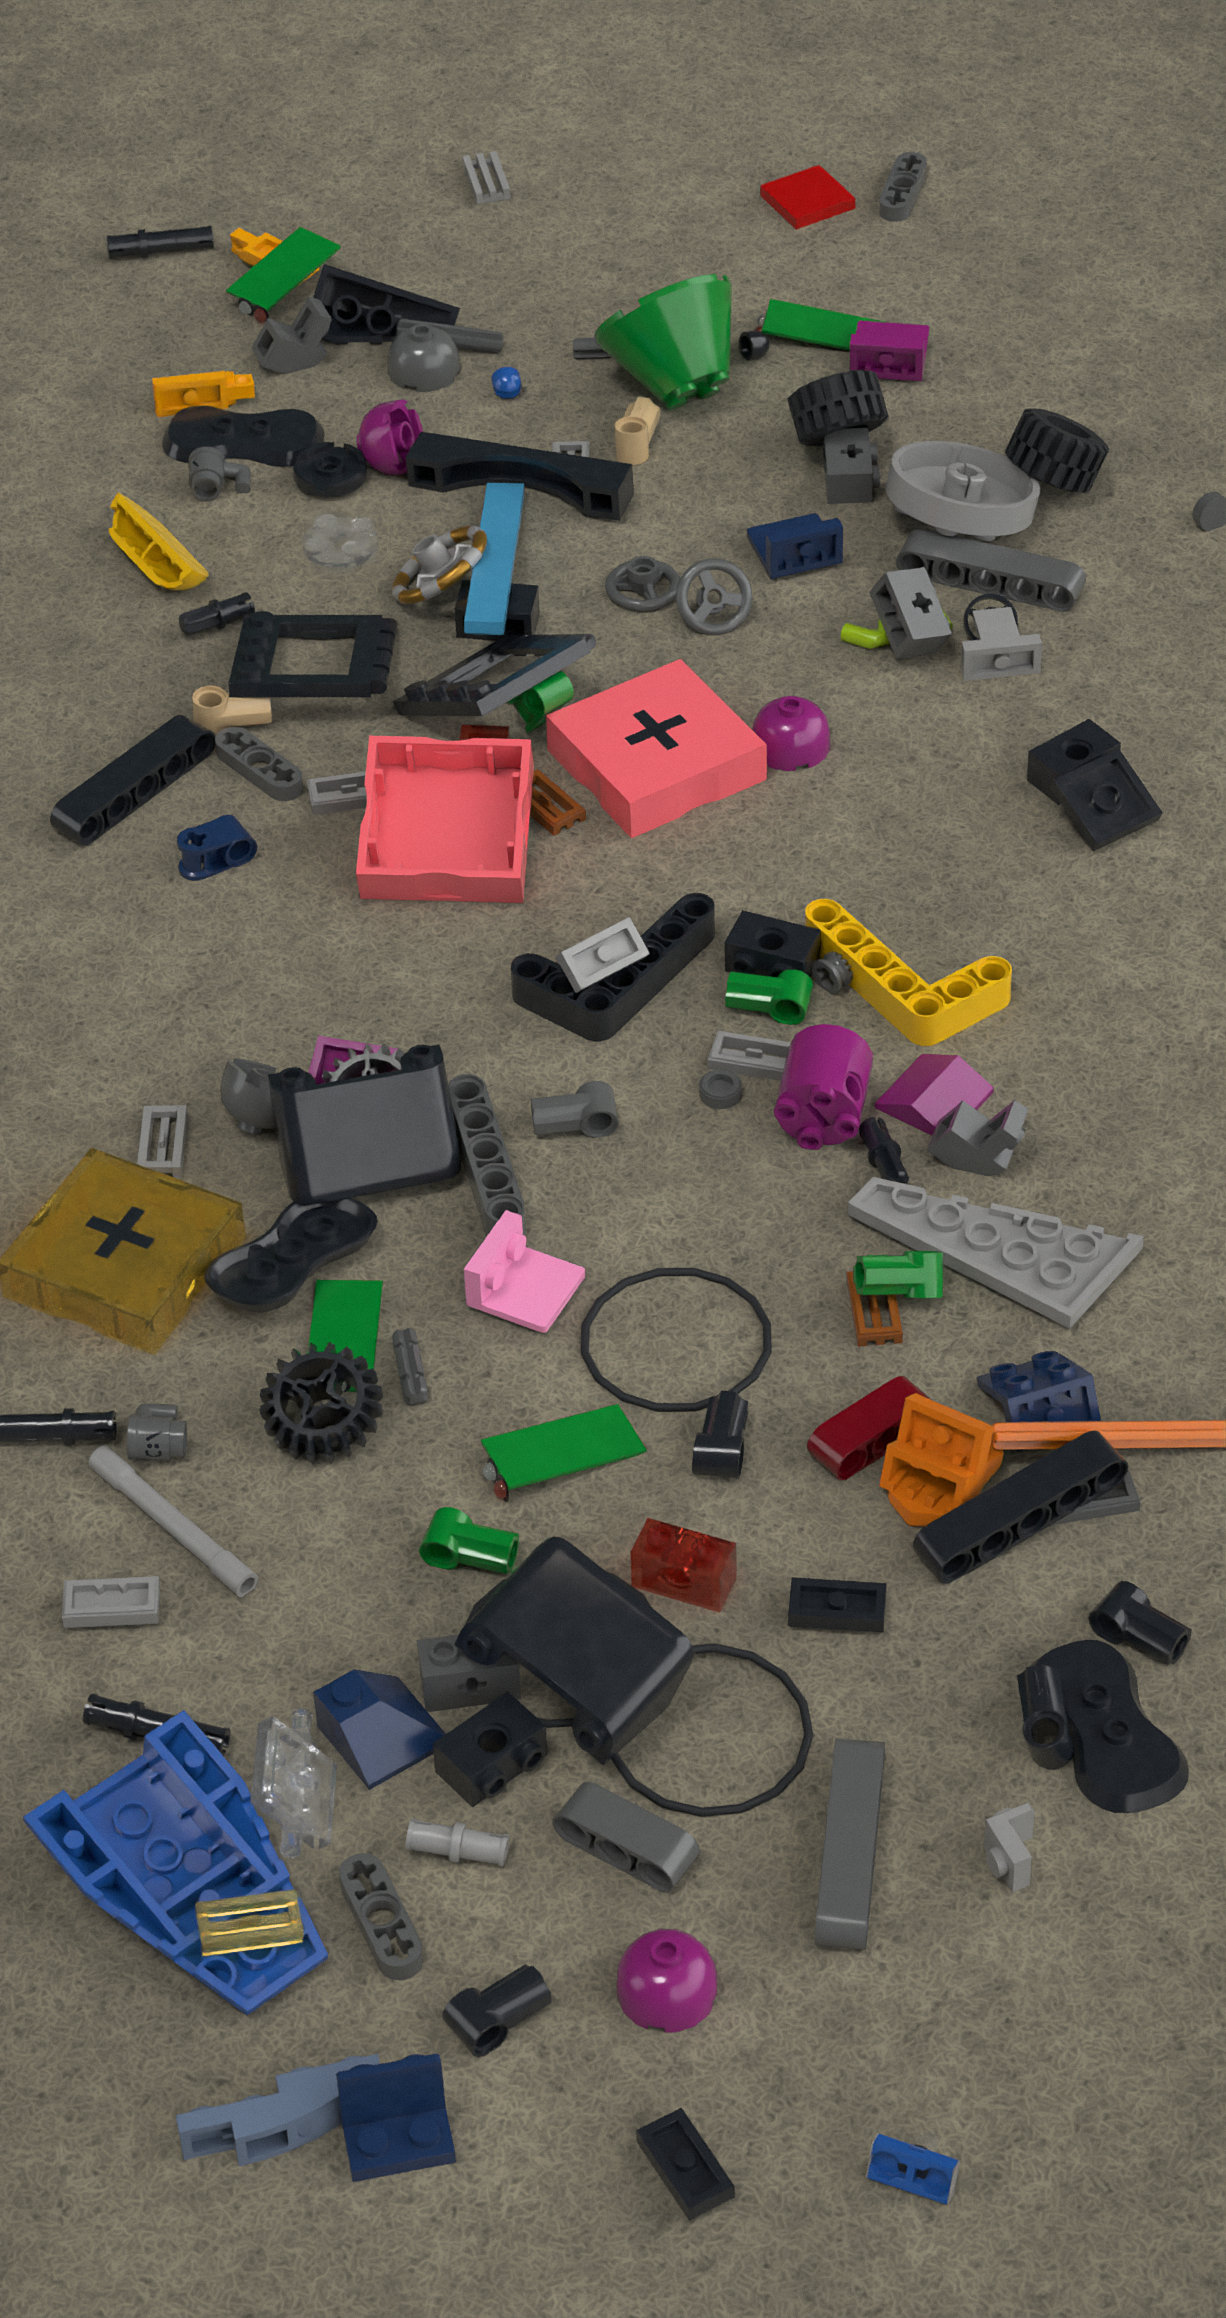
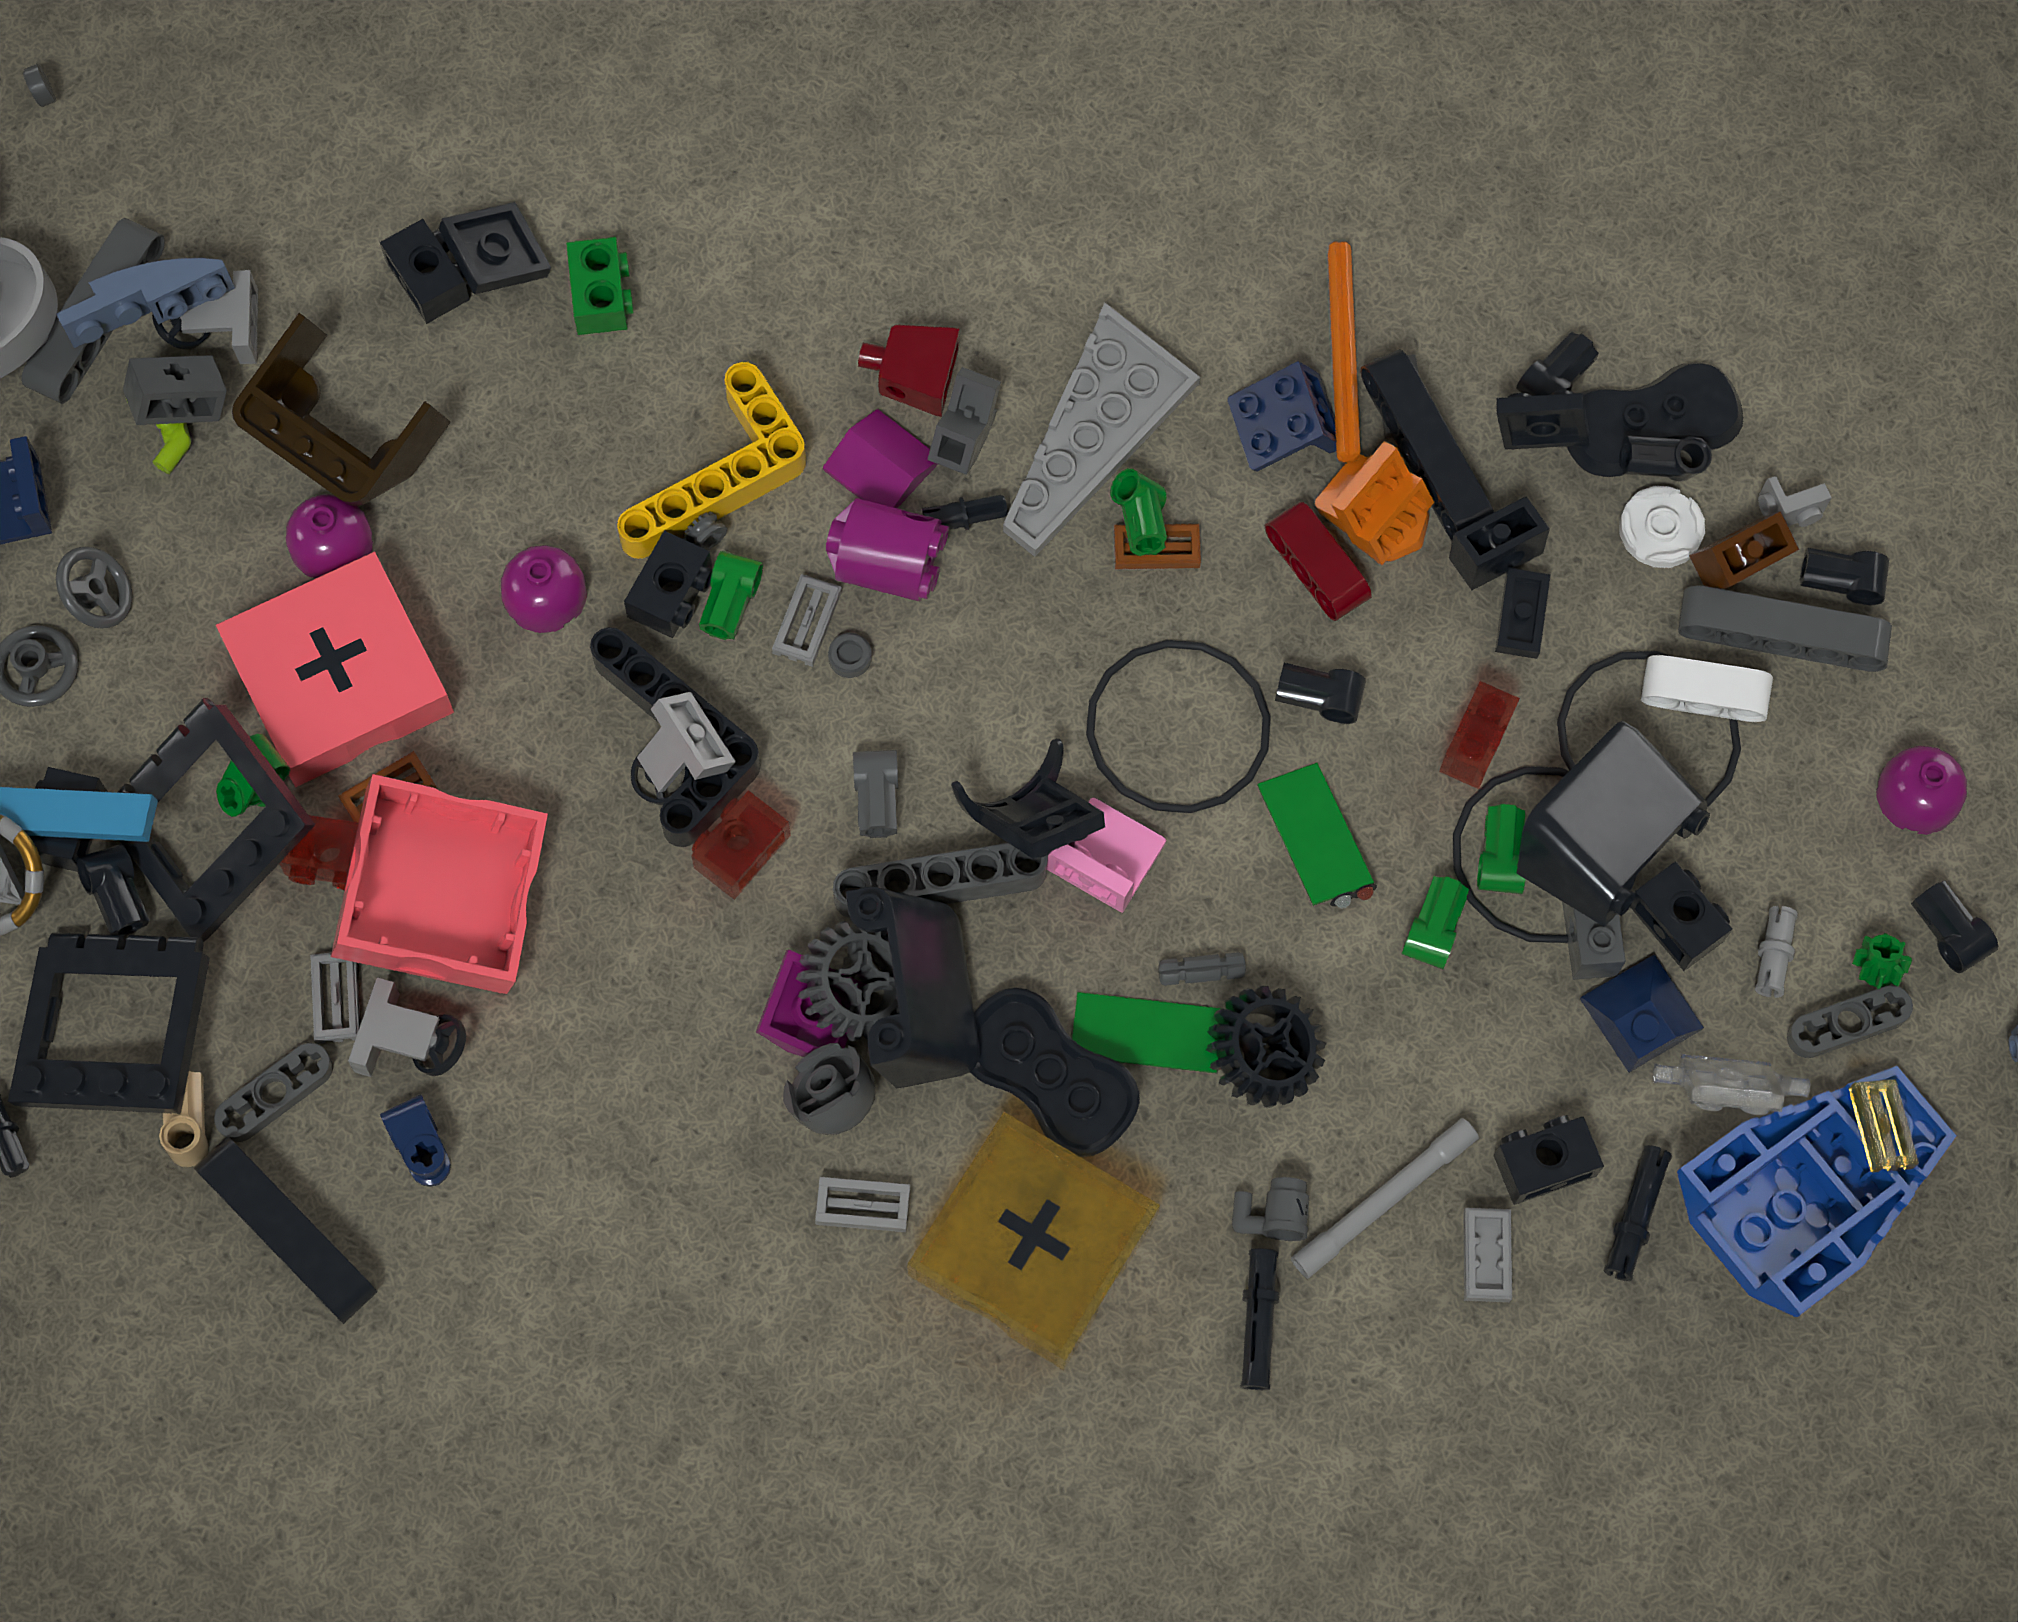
camera: 90 degrees left, 25 degrees up
dark grey beam [552,1782,700,1892] -> none
none -> sand blue slope [56,258,235,348]
none -> black piece [76,844,149,936]
none -> dark brown windscreen [232,313,451,506]
none -> light grey piece [348,978,466,1077]
none -> magenta cylinder [501,545,587,633]
none -> green brick [566,237,634,335]
none -> clear red brick [691,790,791,900]
none -> dark red torso [858,325,960,417]
none -> black piece [951,738,1105,859]
none -> black brick [1449,496,1550,591]
none -> black brick [1493,1115,1604,1205]
none -> black plate [1497,390,1589,450]
none -> white tile [1619,486,1705,568]
none -> white beam [1641,655,1773,722]
none -> reddish brown brick [1689,511,1799,589]
none -> black piece [1800,548,1889,606]
none -> green gear [1852,933,1912,989]

